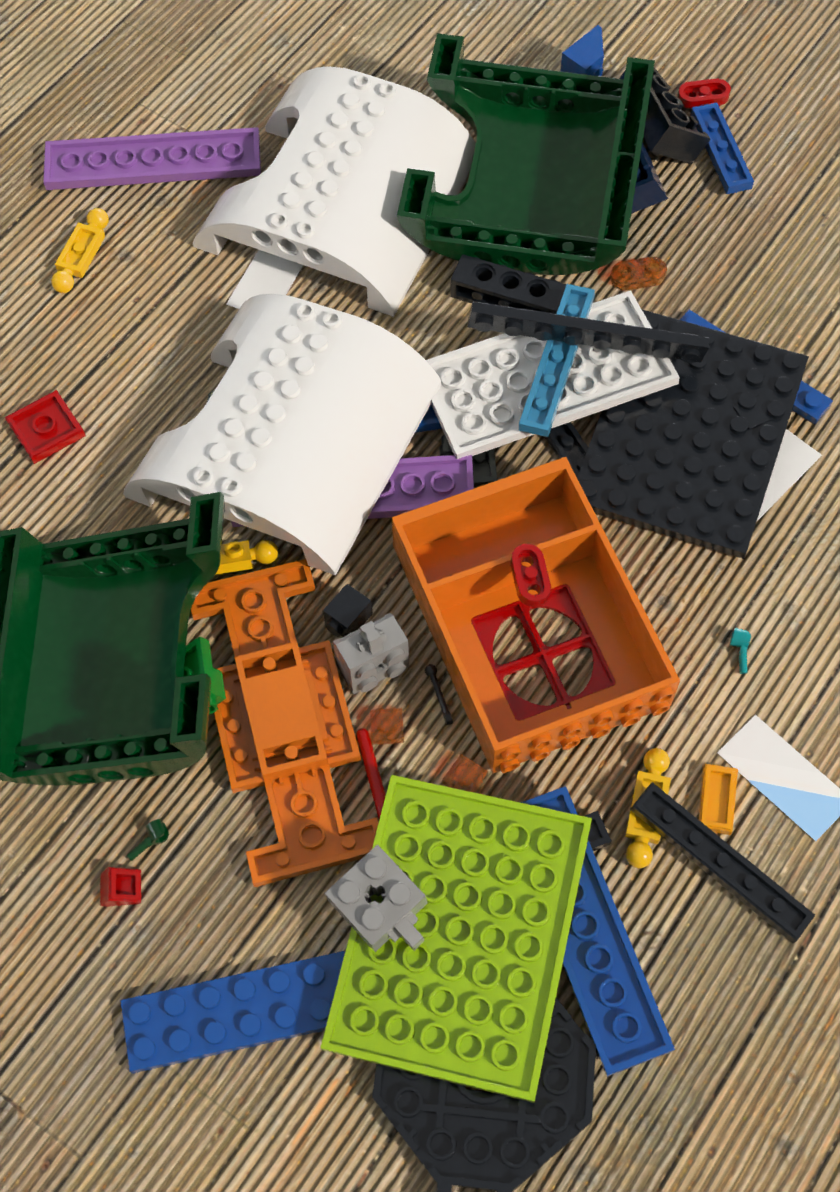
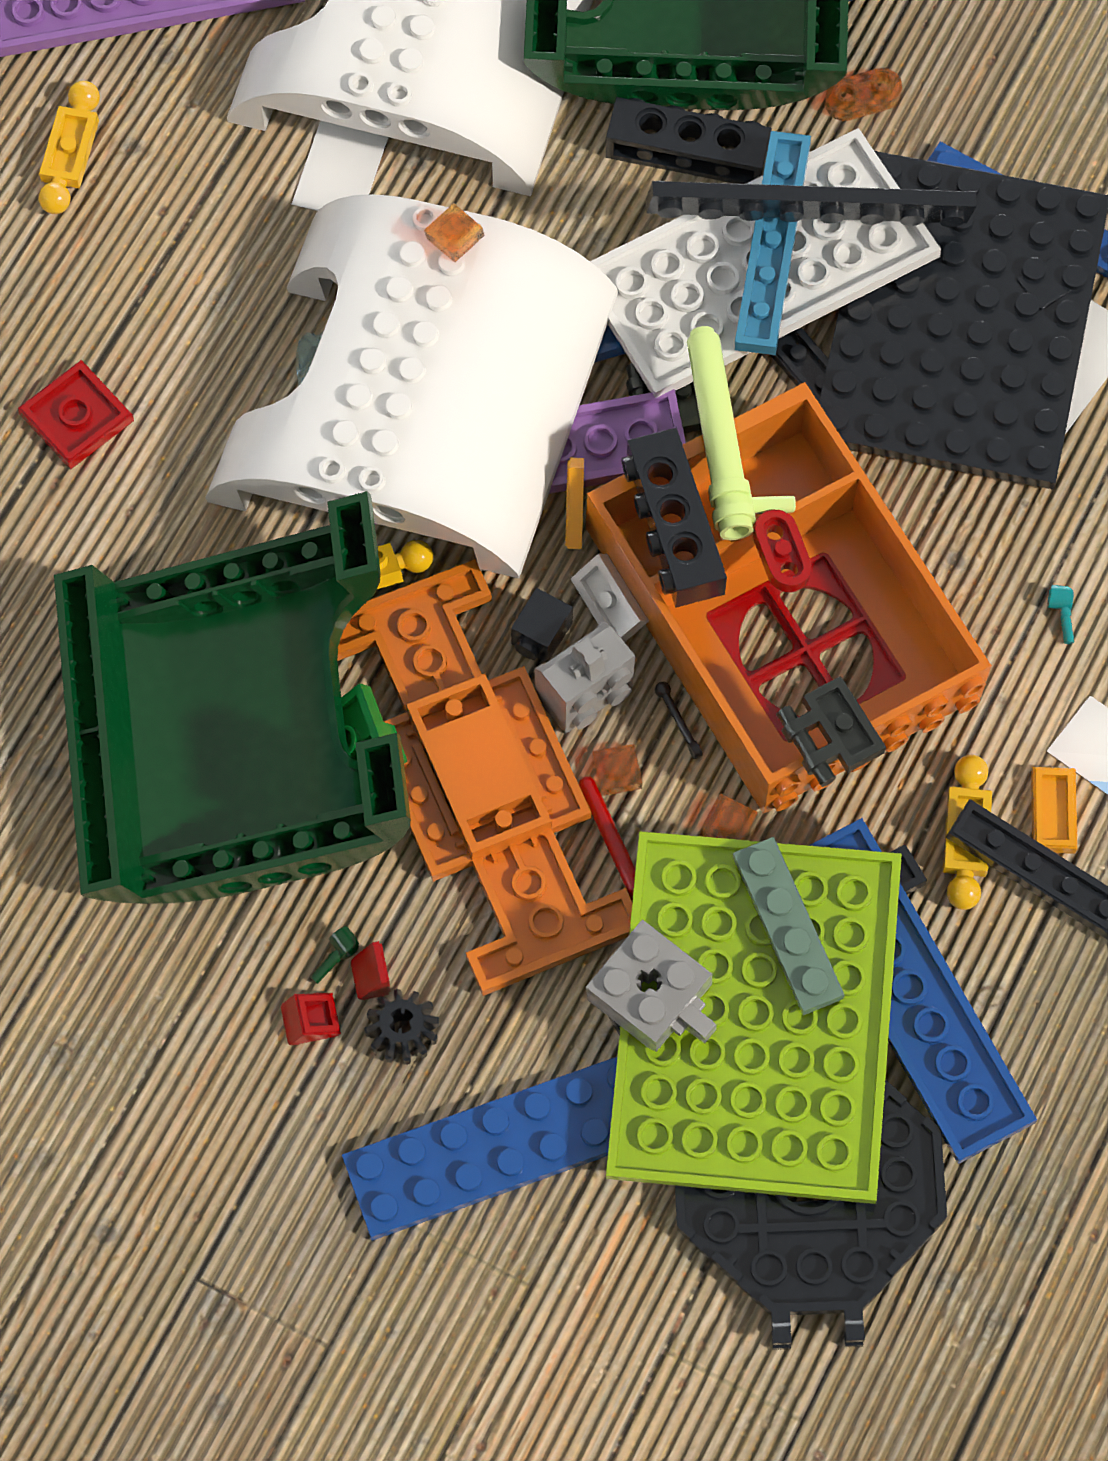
camera: 10 degrees left, 5 degrees up
none -> red slope [351,941,391,1000]
none -> black gear [365,989,440,1065]
none -> clear orange plate [424,203,485,262]
none -> light orange tile [565,458,584,549]
none -> white plate [571,554,649,643]
none -> black brick [621,427,727,608]
none -> yellowish green cylinder [687,326,796,540]
none -> sand green plate [733,837,844,1015]
none -> pearl dark grey plate [776,676,886,787]

